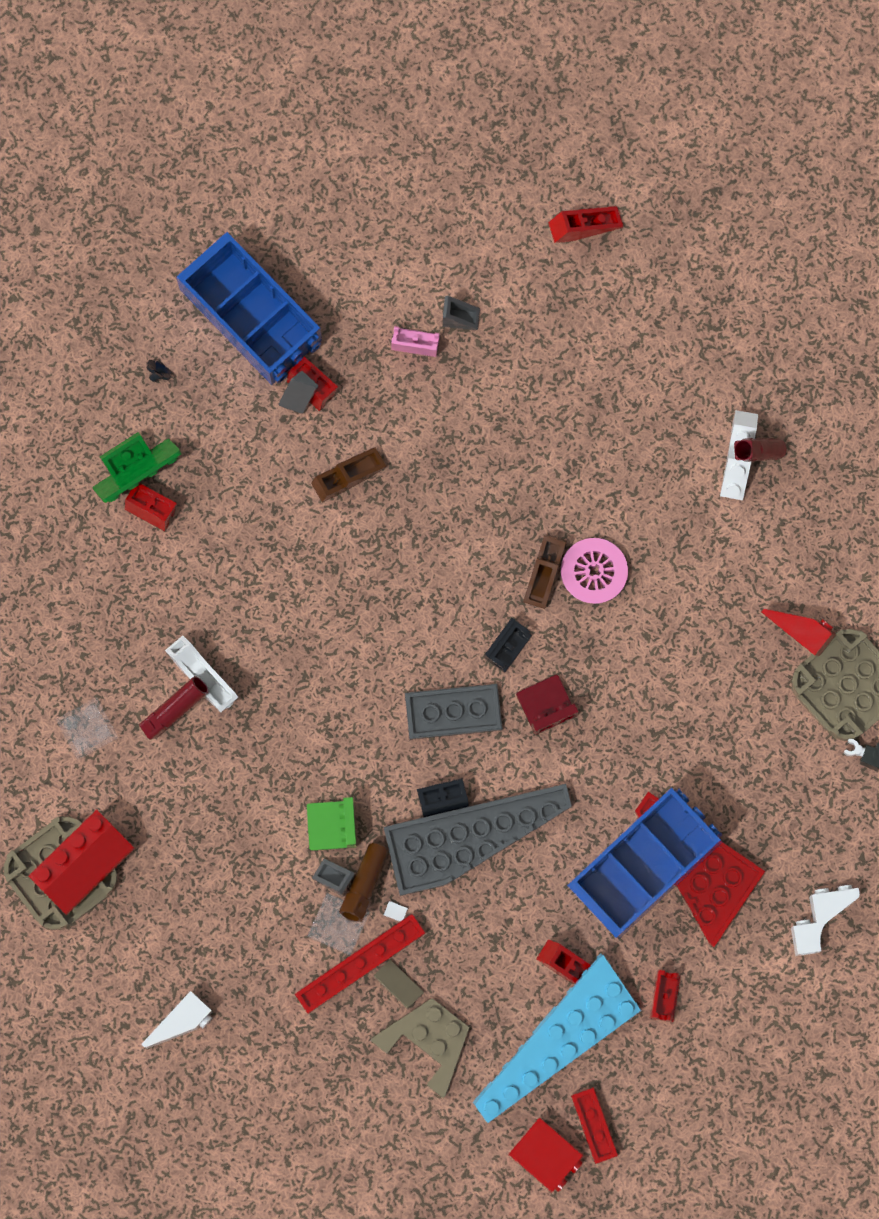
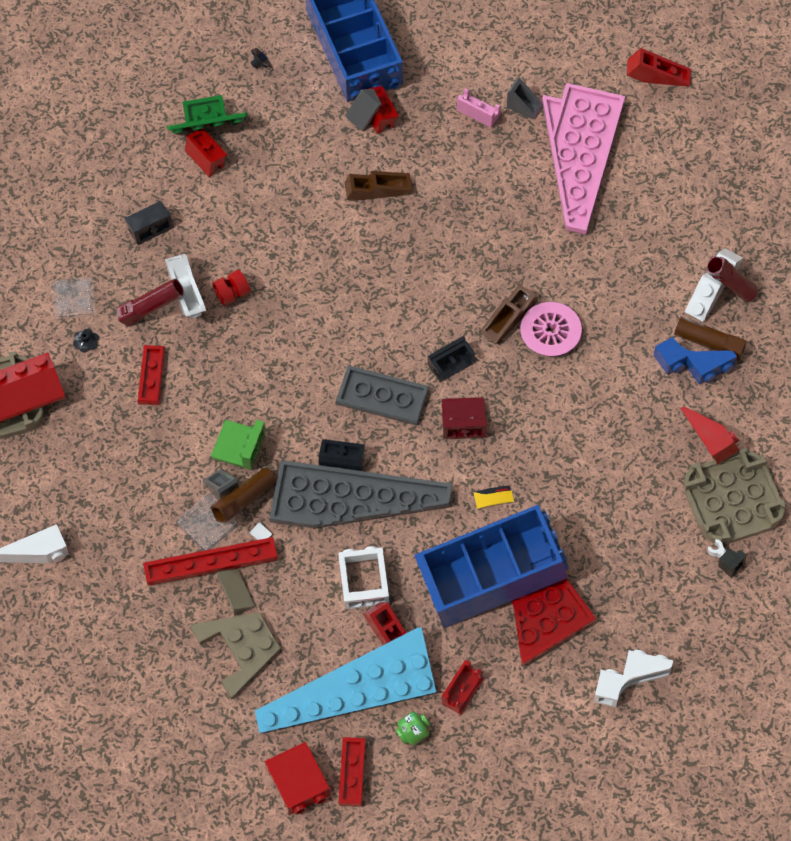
camera: 25 degrees right, 15 degrees down
none -> black plant [73,329,99,353]
none -> black hinge [124,201,174,245]
none -> red tile [137,345,165,405]
none -> red wheel [212,269,251,306]
none -> white window [338,546,389,609]
none -> bright green head [396,712,431,746]
none -> yellow sticker [473,485,514,509]
none -> bright pink wing [542,83,625,234]
none -> blue arch [654,337,737,385]
none -> reddish brown piece [674,316,747,361]

